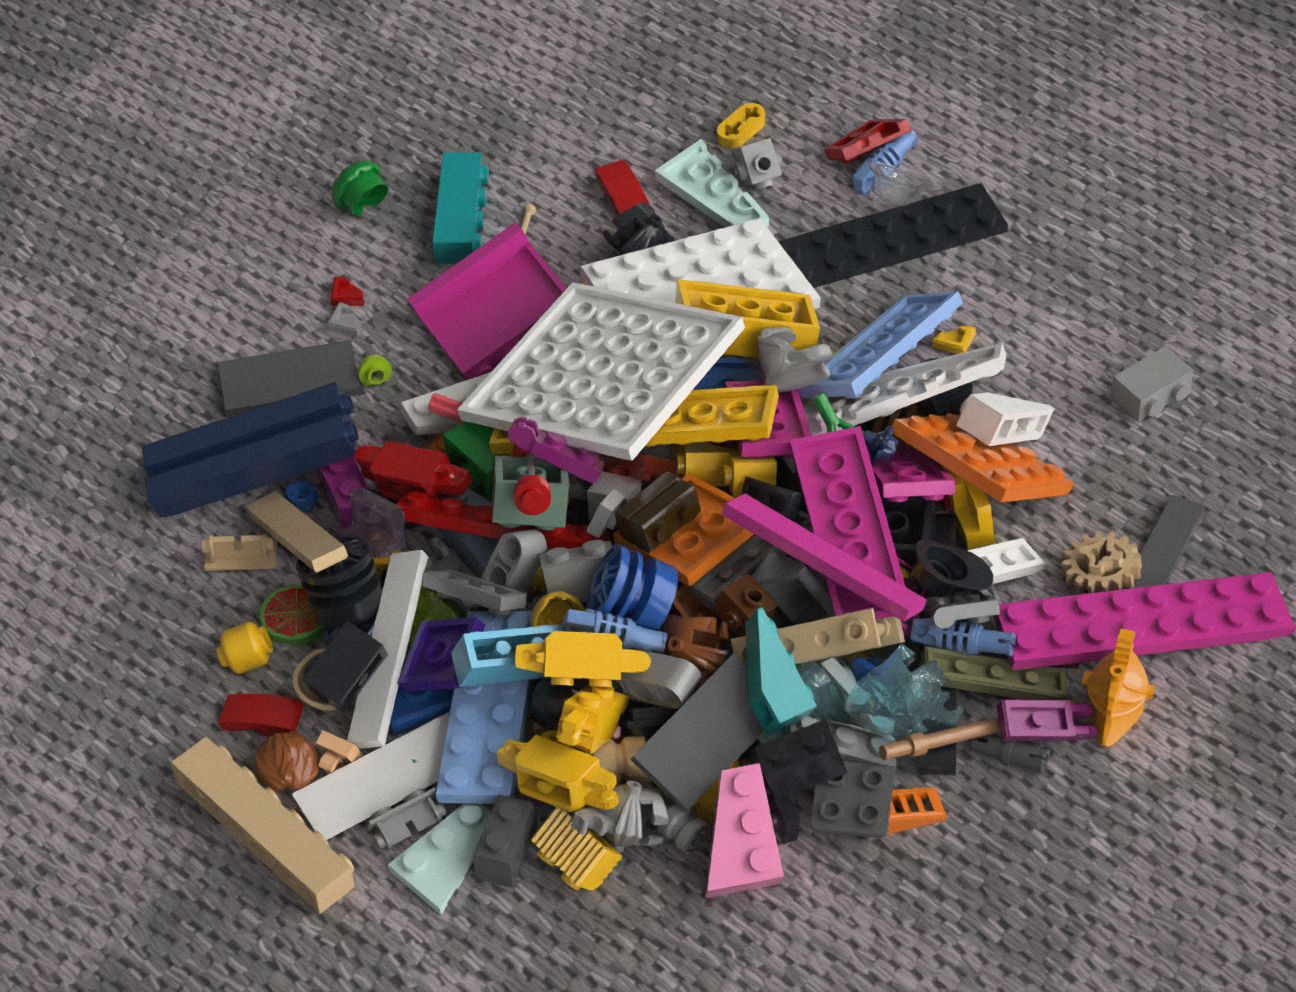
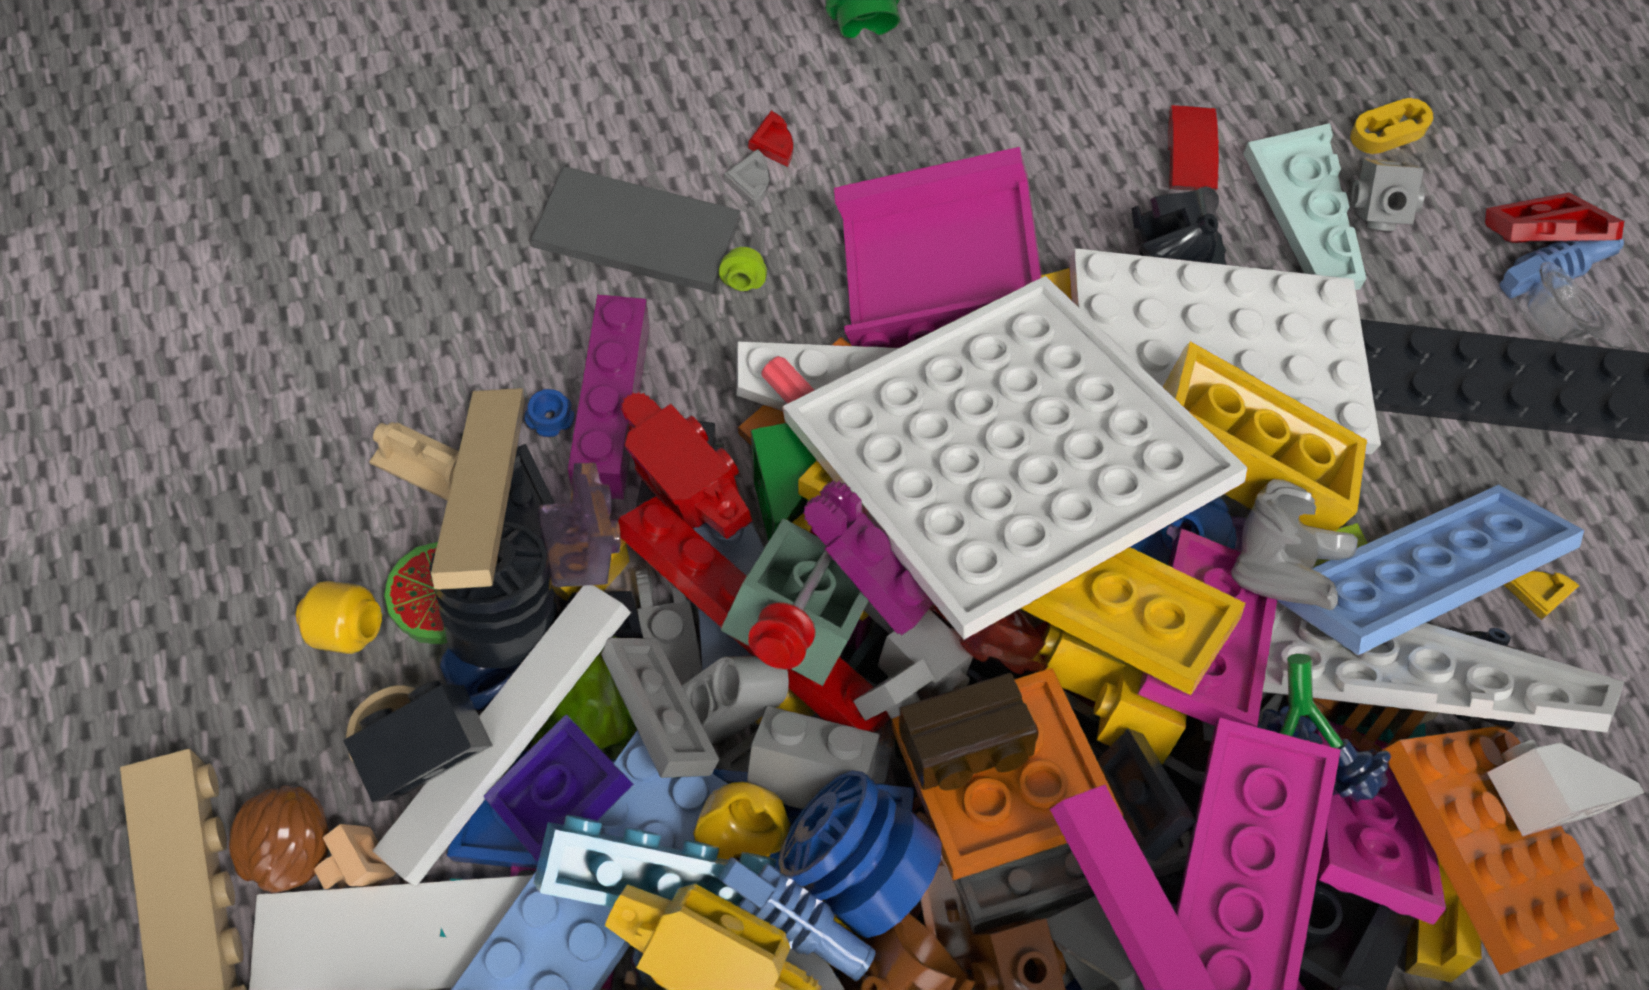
camera: 20 degrees right, 15 degrees up
dark blue brick [142,382,359,518] -> none
red slope [218,693,304,737] -> none
teal brick [433,152,489,264] -> none
tan hinge [521,204,536,234] -> none

